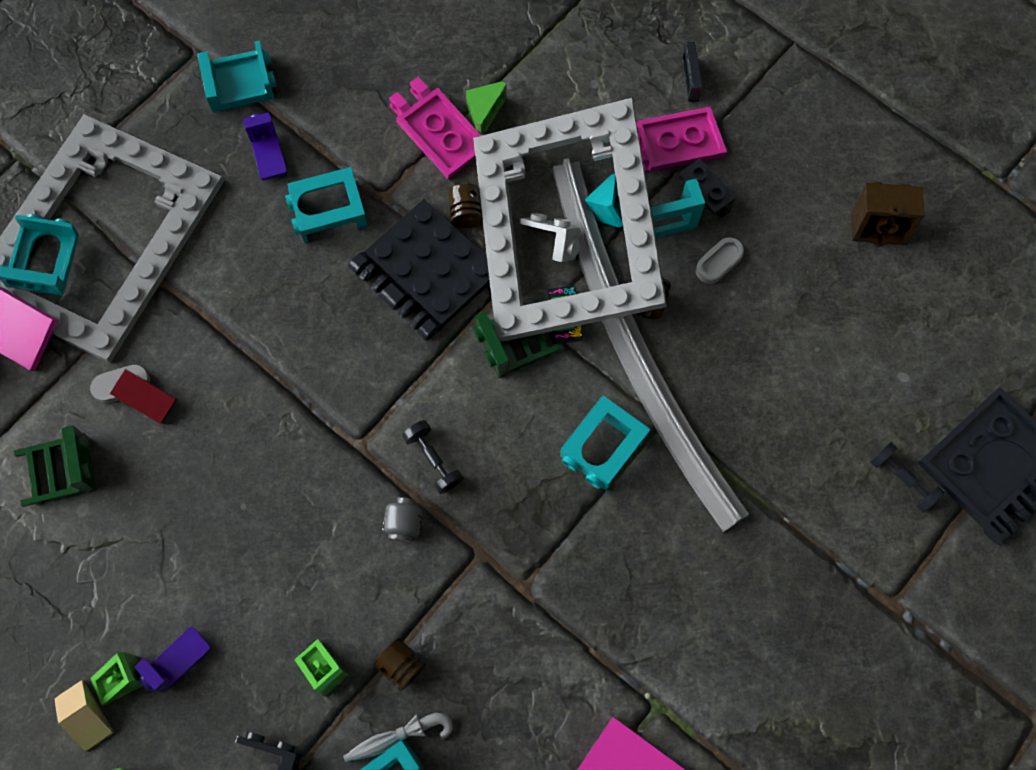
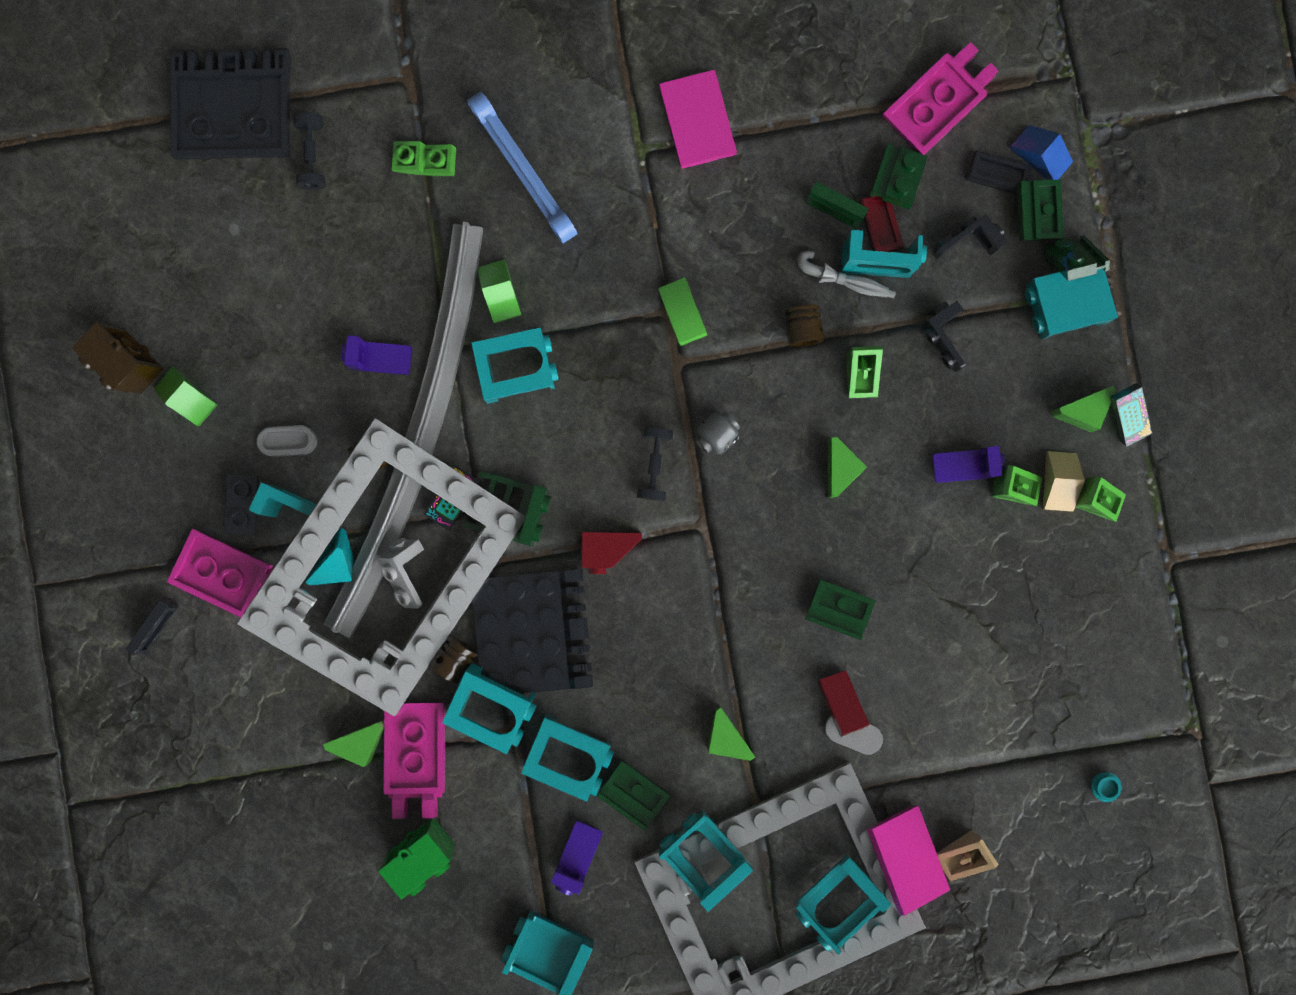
camera: 140 degrees left, 15 degrees up
dark green plate [14,425,96,507] -> none
none -> bright green slope [154,367,218,426]
none -> dark purple bracket [341,335,412,375]
none -> green brick [378,818,455,900]
none -> bright green slope [392,141,456,176]
none -> teal panel [442,663,537,754]
none -> medium blue piece [466,91,577,244]
none -> bright green slope [477,259,522,323]
none -> dark red slope [582,532,642,574]
none -> dark green plate [597,759,670,831]
none -> bright green slope [658,277,708,346]
none -> teal panel [659,810,753,912]
none -> bright green slope [707,705,755,761]
none -> dark green plate [805,579,876,640]
none -> bright green slope [828,437,867,498]
none -> bright green slope [1075,476,1126,522]

